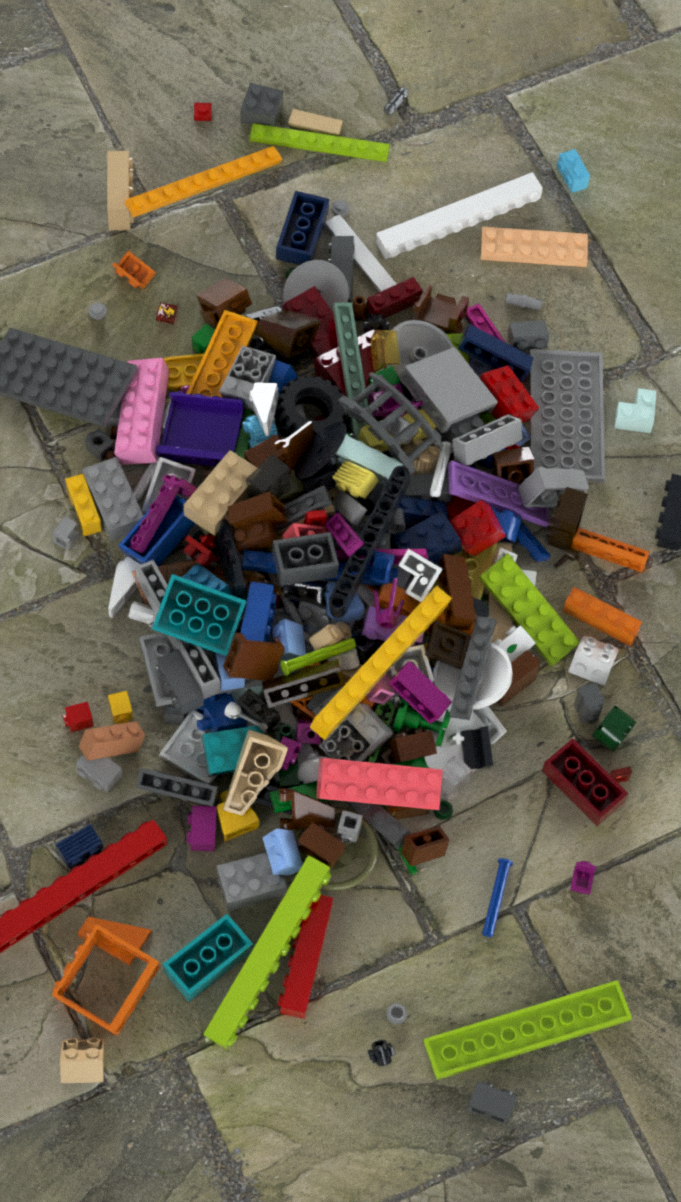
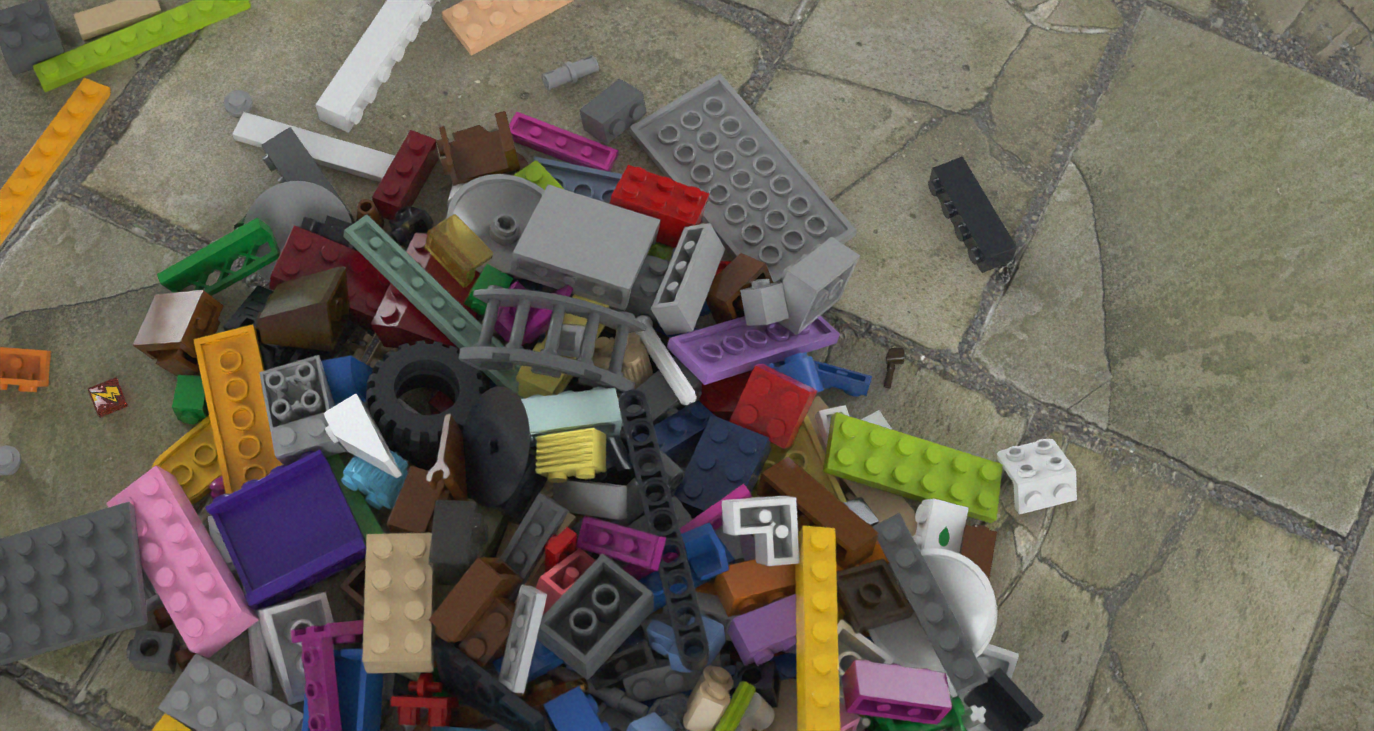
camera: 35 degrees left, 0 degrees up
dark blue brick [276,191,329,265] -> none
magenta plant [374,578,404,629] -> none
dark blue brick [458,324,534,383] -> none
dark red brick [542,738,629,826] -> none
dark brown piece [546,487,588,551] -> none
orange brick [563,587,642,647] -> none
orange fence [571,527,650,573] -> none
dark grey brick [574,683,605,724] -> none
dark green brick [592,705,637,752] -> none
clear red tile [610,766,632,783] -> none
light aqua brick [614,388,656,433] -> none
none -> green fence [157,218,281,296]
none -> black plate [300,215,353,247]
none -> light grey tile [498,585,547,693]
none -> light grey brick [740,279,789,326]

